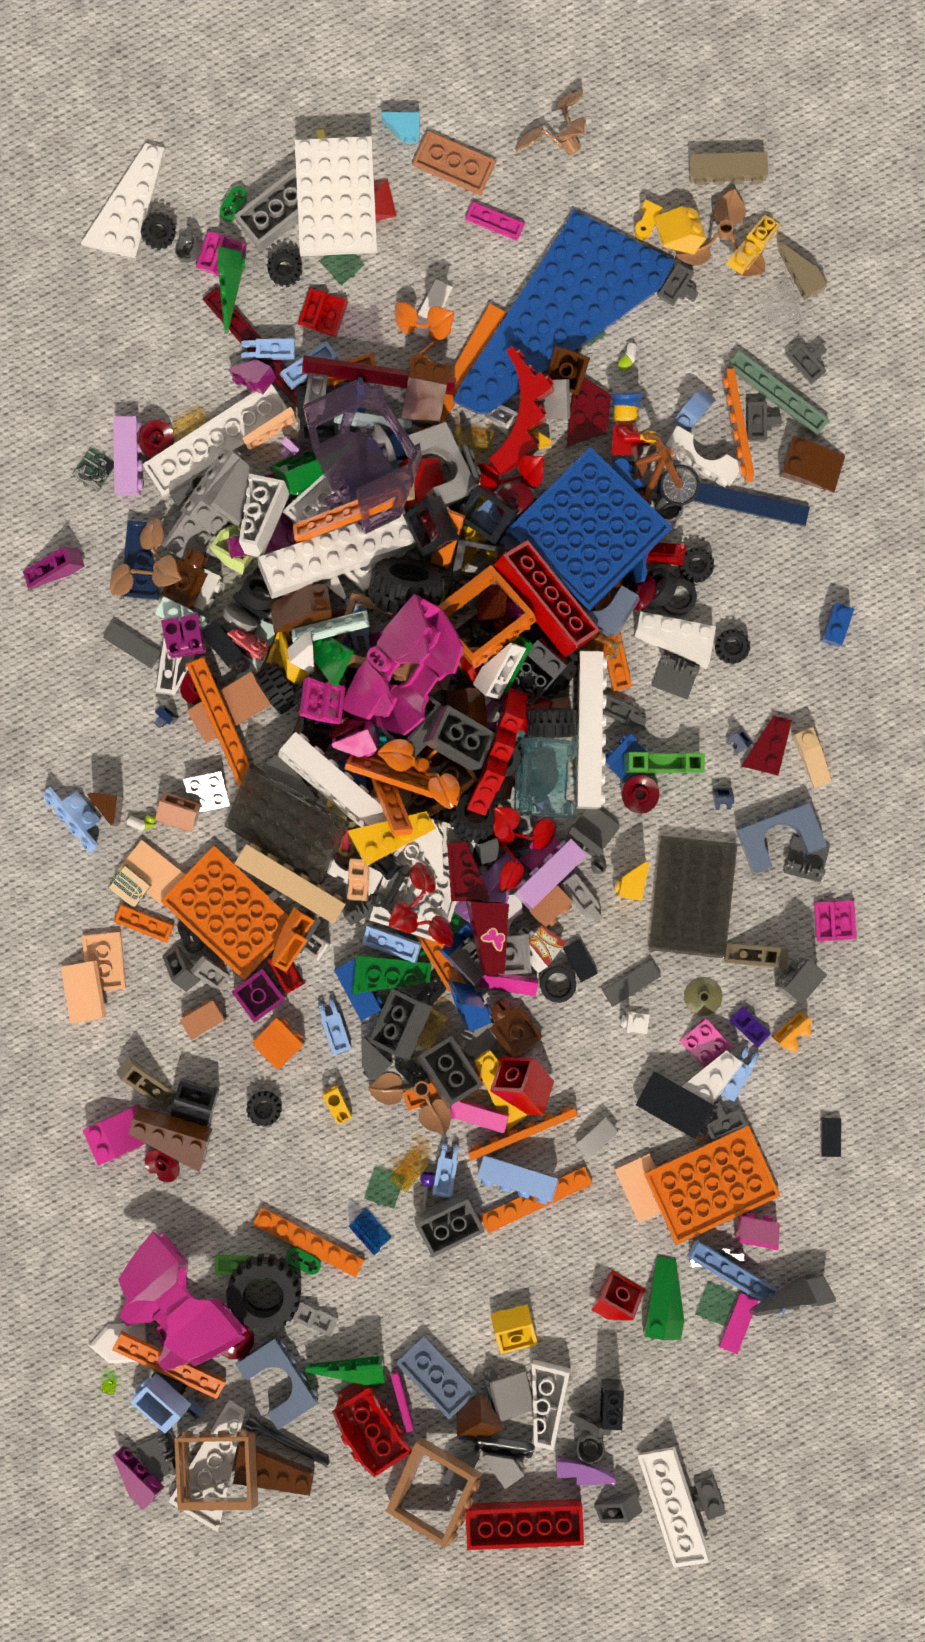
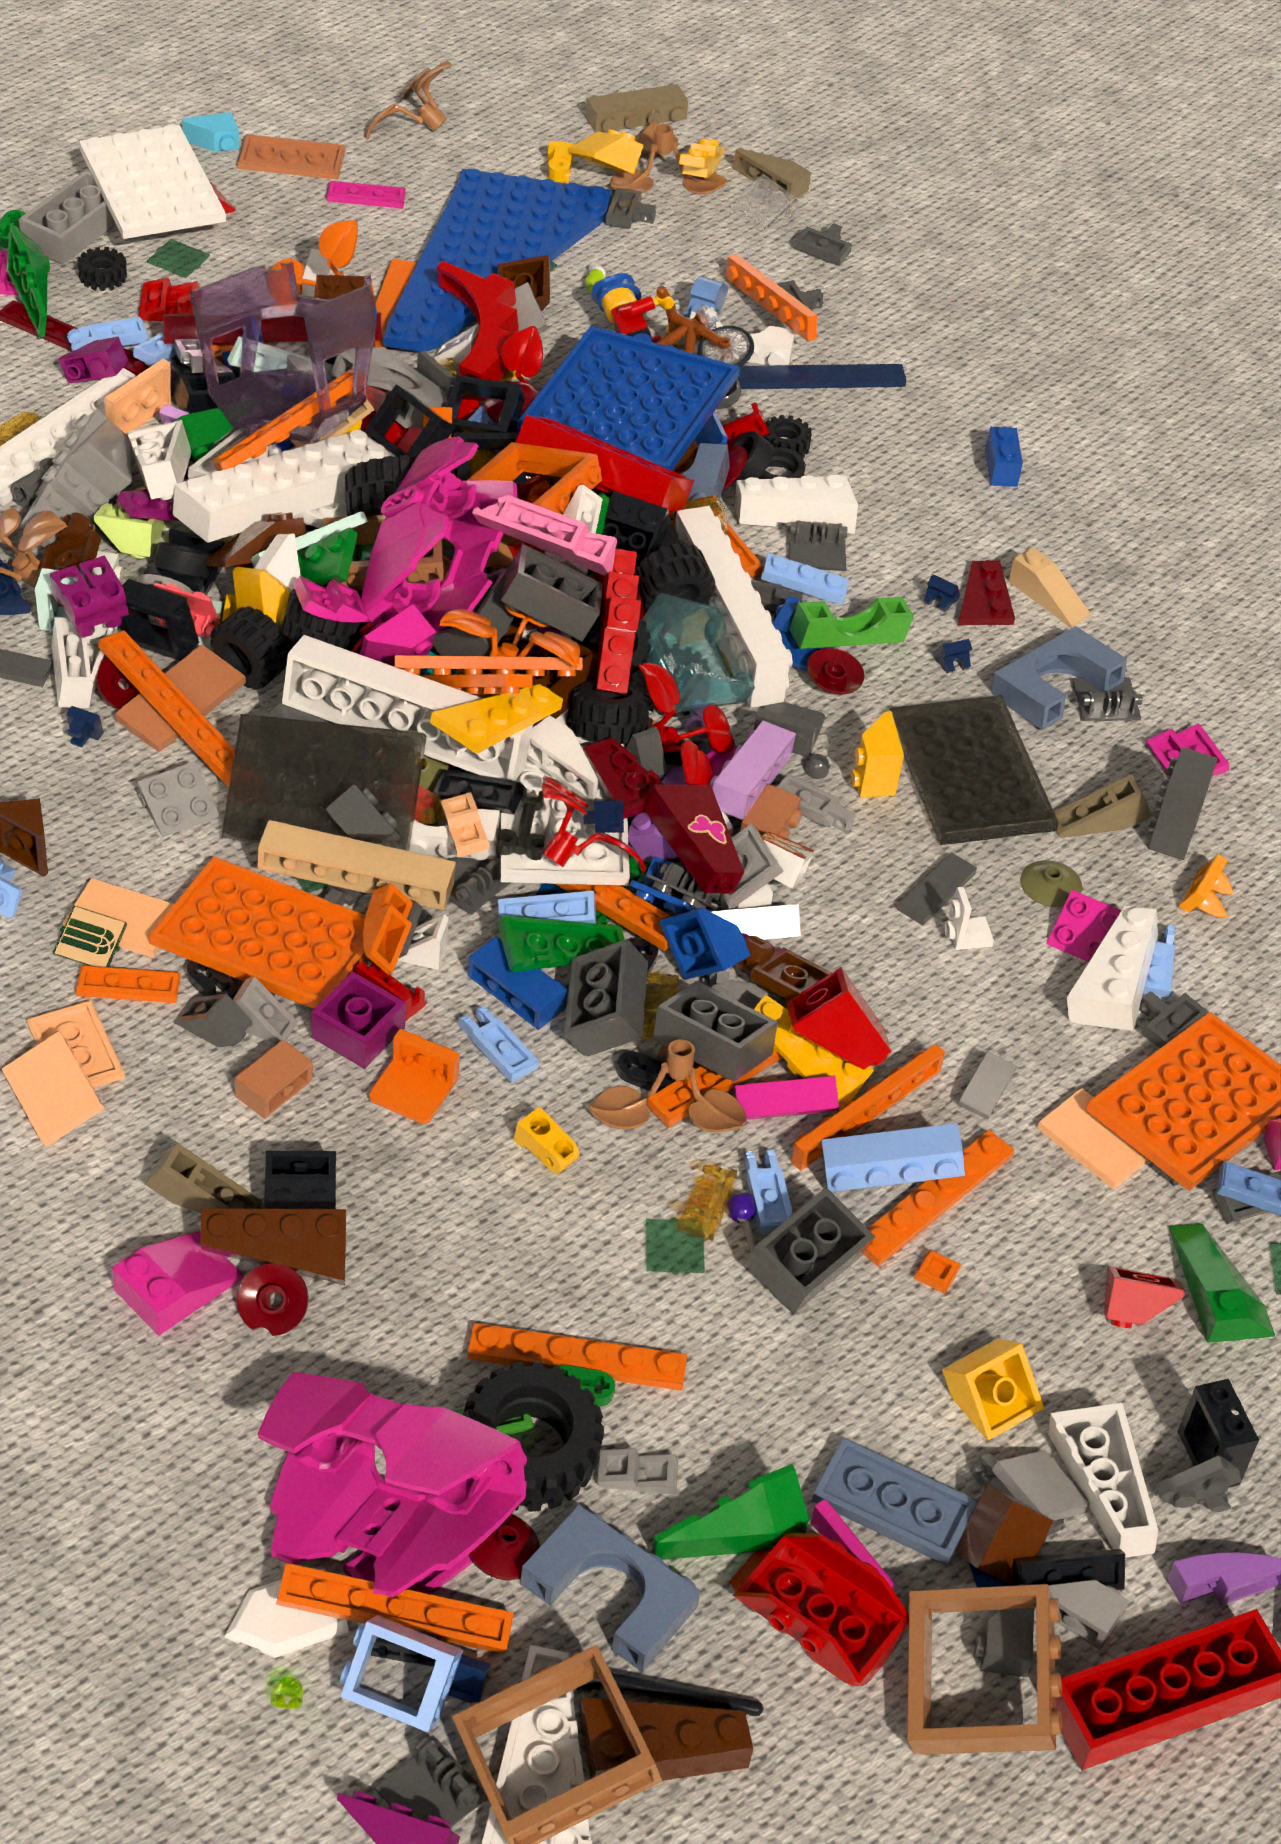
camera: 30 degrees left, 40 degrees down
arm [127,814,156,830] -> none
brick [155,792,201,832] -> none
black tyre [246,1091,282,1127] -> none
clear blue panel [348,1209,391,1255] -> none
dark grey slope [361,1036,393,1081] -> none
black tyre [540,966,577,1003] -> none
black tile [563,940,598,983] -> none
dark red wing [566,377,611,446] -> none
dark grey hair [575,1433,605,1464] -> none
black panel [636,1071,718,1141] -> none
black tyre [715,629,751,664] -> none
sand green plate [727,350,829,436] -> none
dark purple slope [729,1007,771,1048] -> none
reddish brown slope [779,436,845,493] -> none
none -> dark grey slope [326,784,401,841]
none -> bright pink wedge [472,495,617,576]
none -> dark blue tile [583,800,624,833]
none -> light blue plate [761,553,849,604]
none -> orange tile [914,1249,961,1294]

